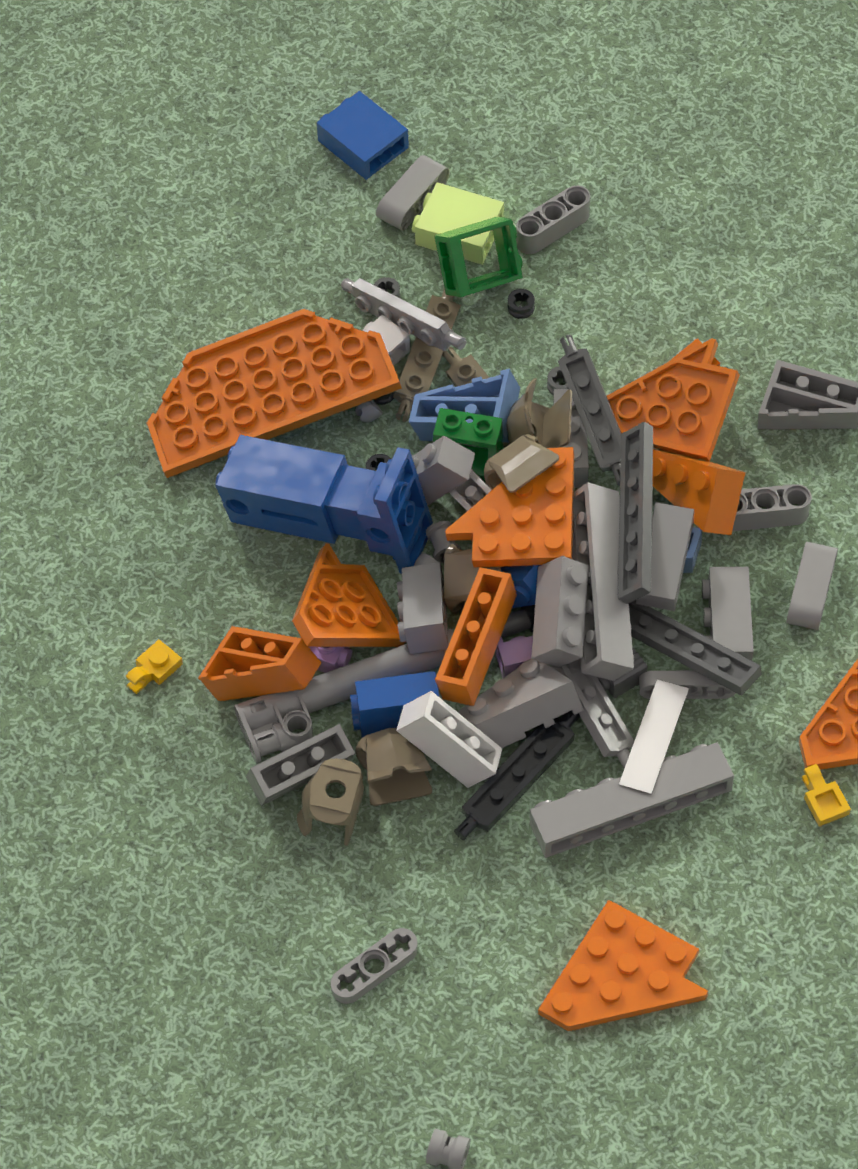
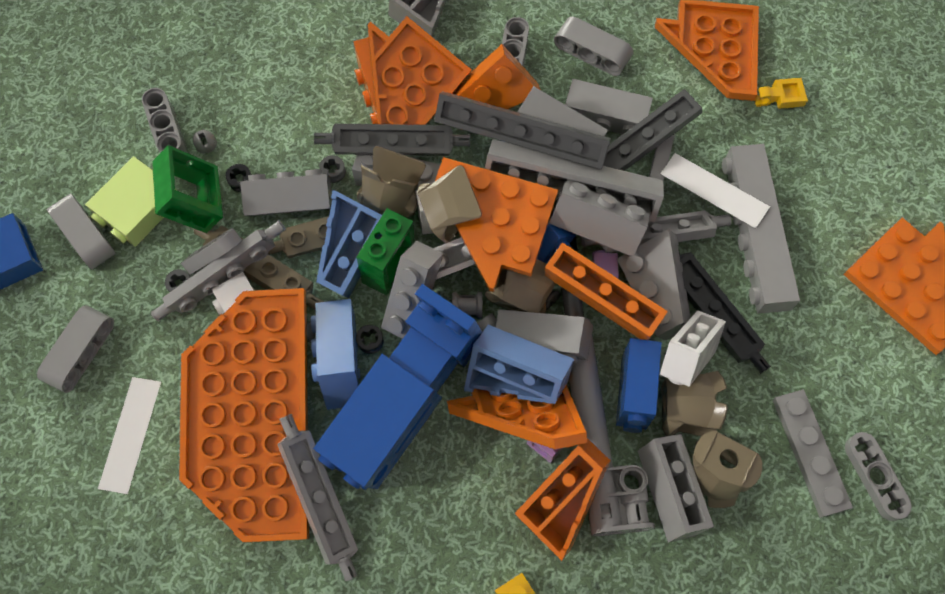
camera: 75 degrees left, 10 degrees up
none -> light grey beam [37,305,114,393]
none -> white sticker [98,377,161,494]
none -> light grey beam [180,228,242,274]
none -> light grey hinge [193,129,217,153]
none -> light grey brick [240,169,332,216]
none -> light grey plate [277,414,358,581]
none -> medium blue wedge [311,299,361,410]
none -> medium blue wedge [464,325,574,404]
none -> light grey plate [772,389,853,518]

